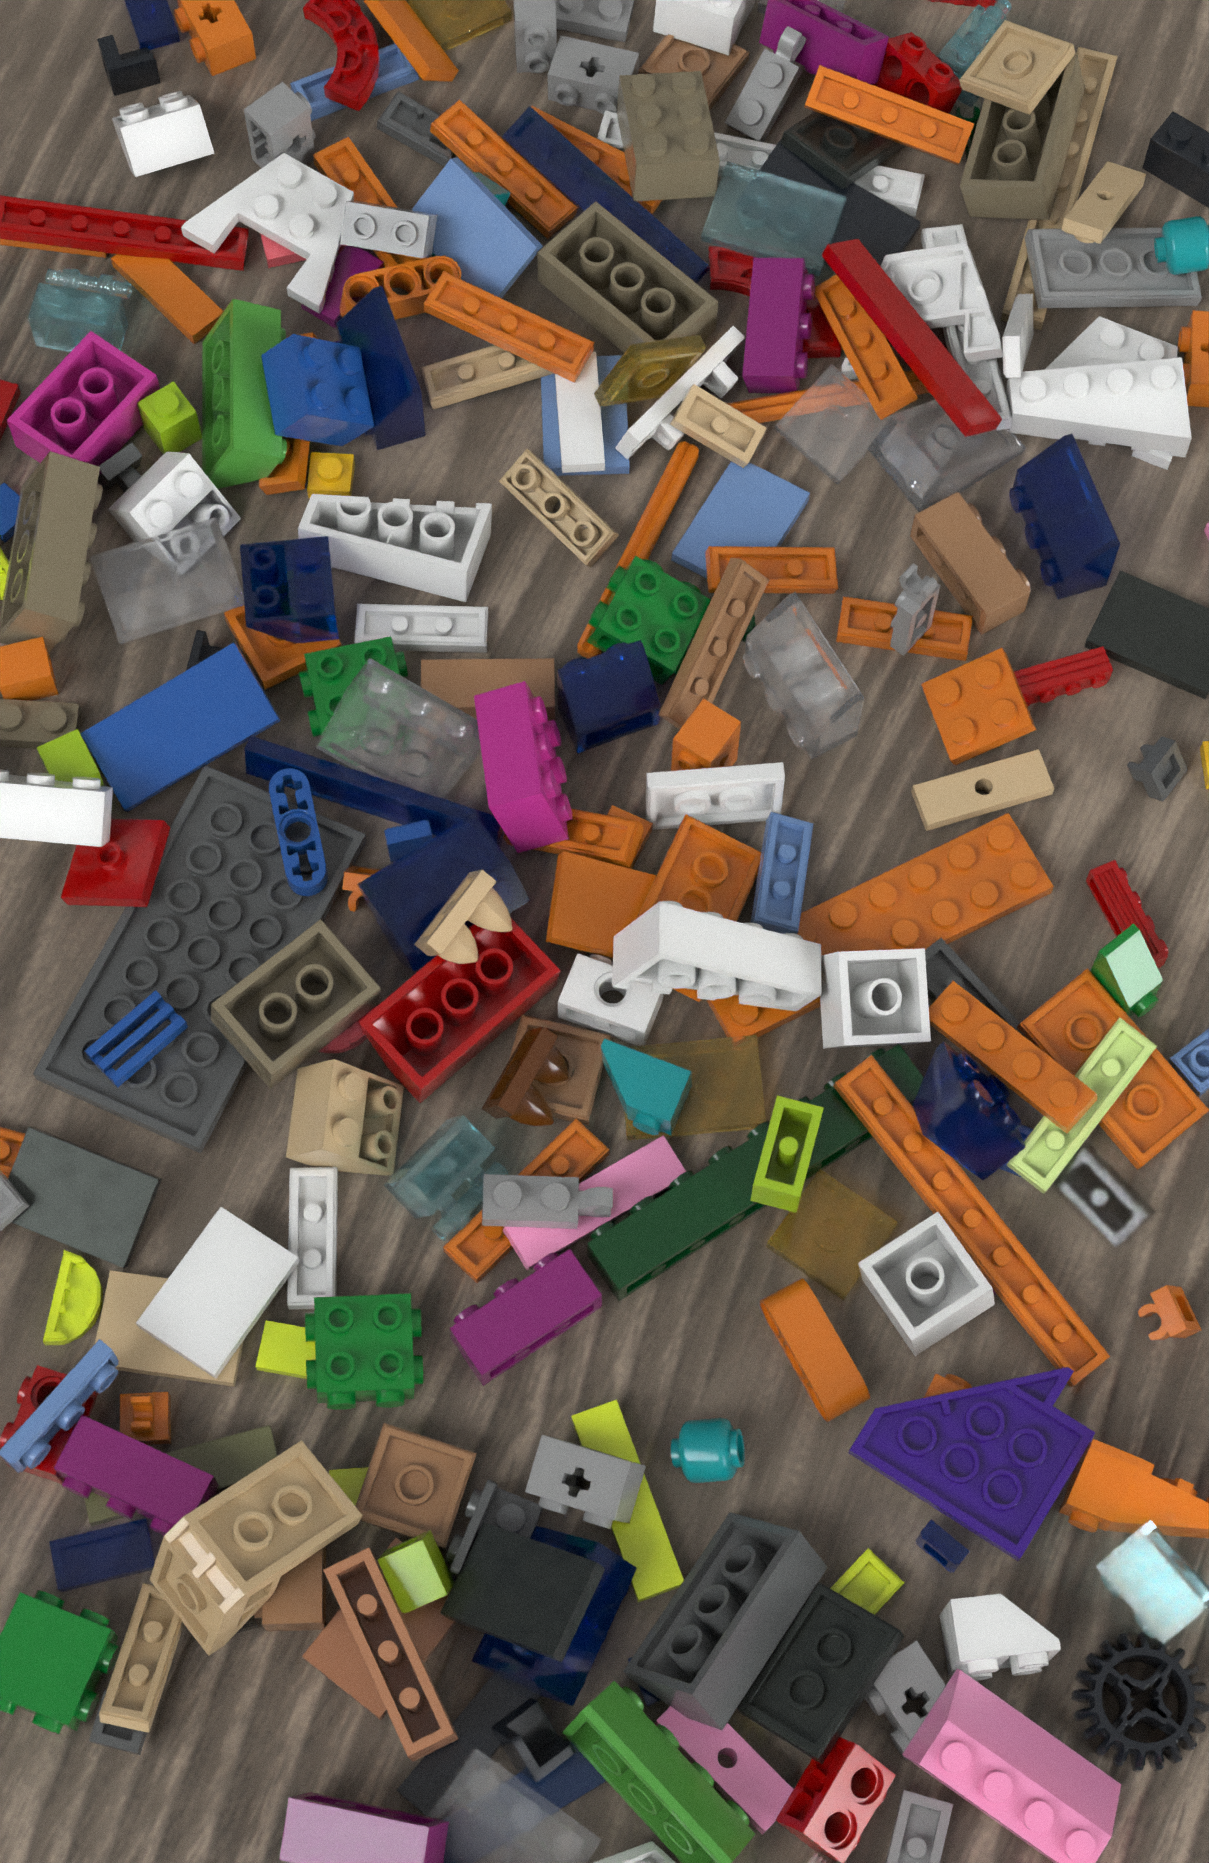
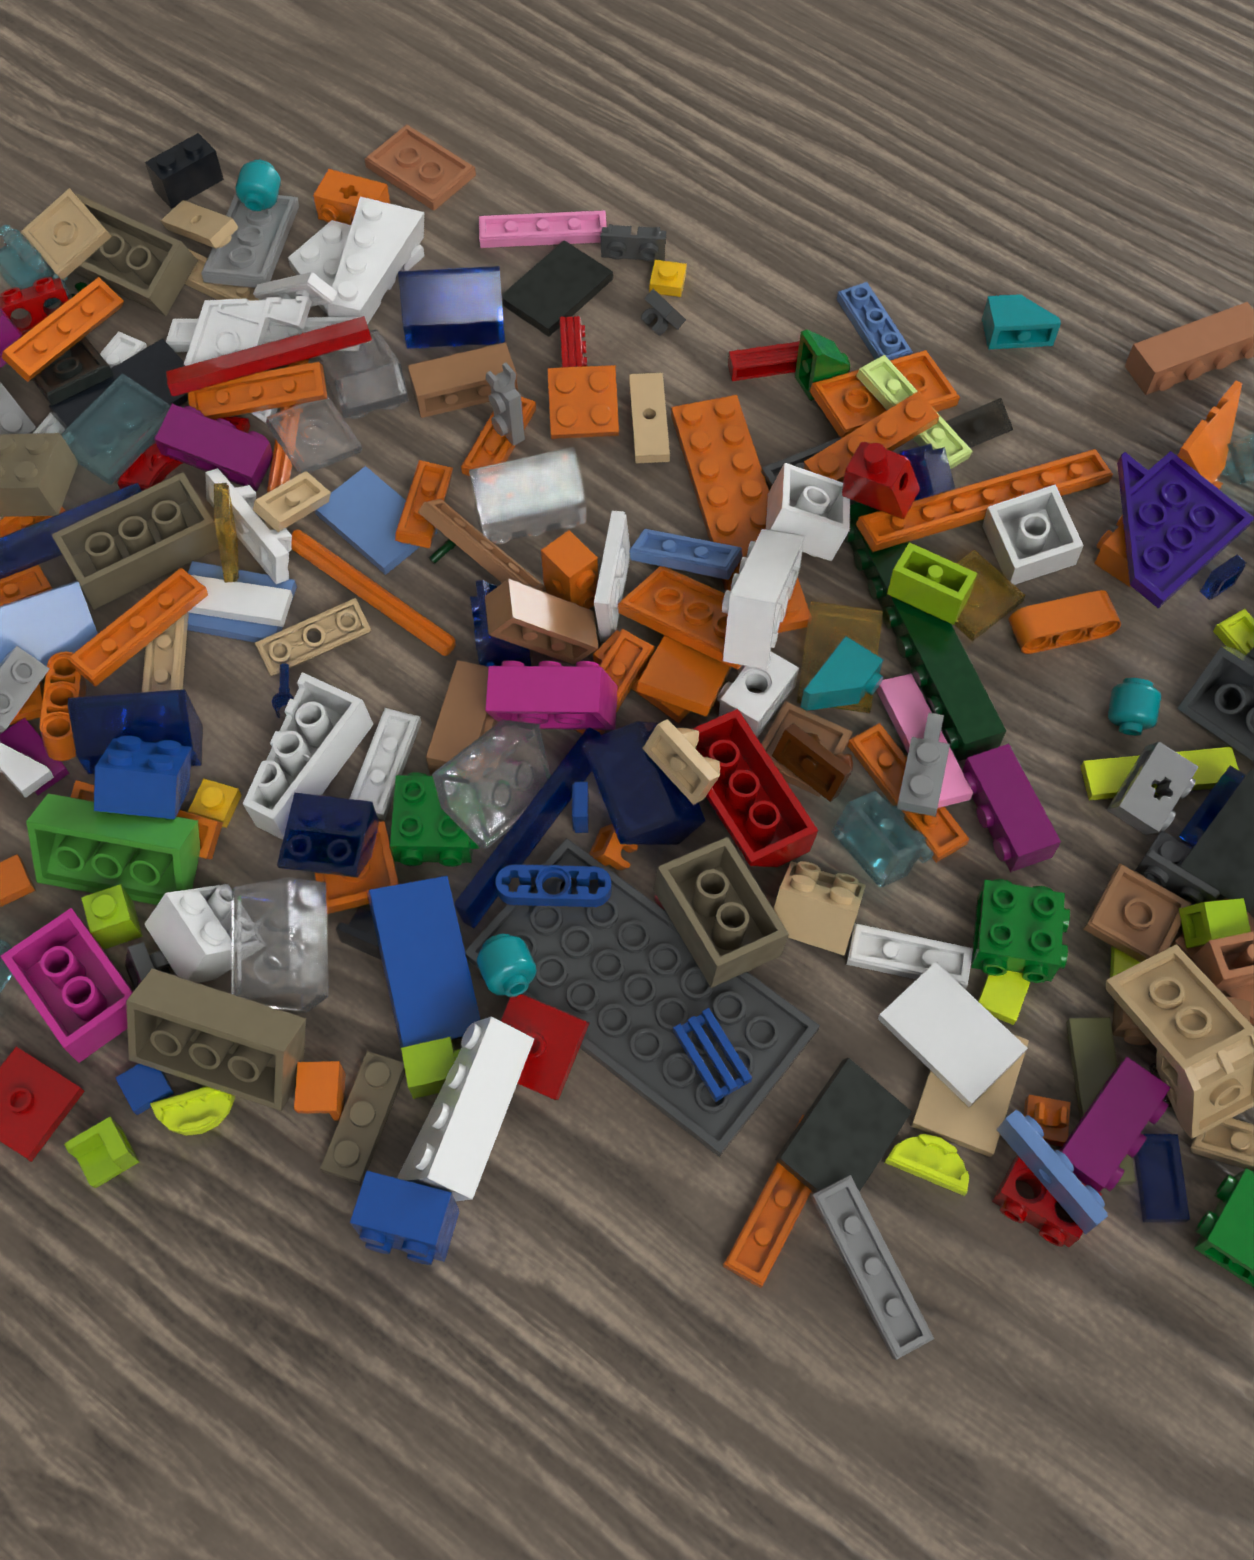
camera: 75 degrees left, 5 degrees down
green brick [586,556,711,685] -> none
orange tile [1138,1285,1201,1340] -> none
none -> clear blue hand [272,663,294,718]
none -> teal head [476,933,537,997]
none -> medium nougat brick [485,579,599,665]
none -> red torso [842,442,920,519]

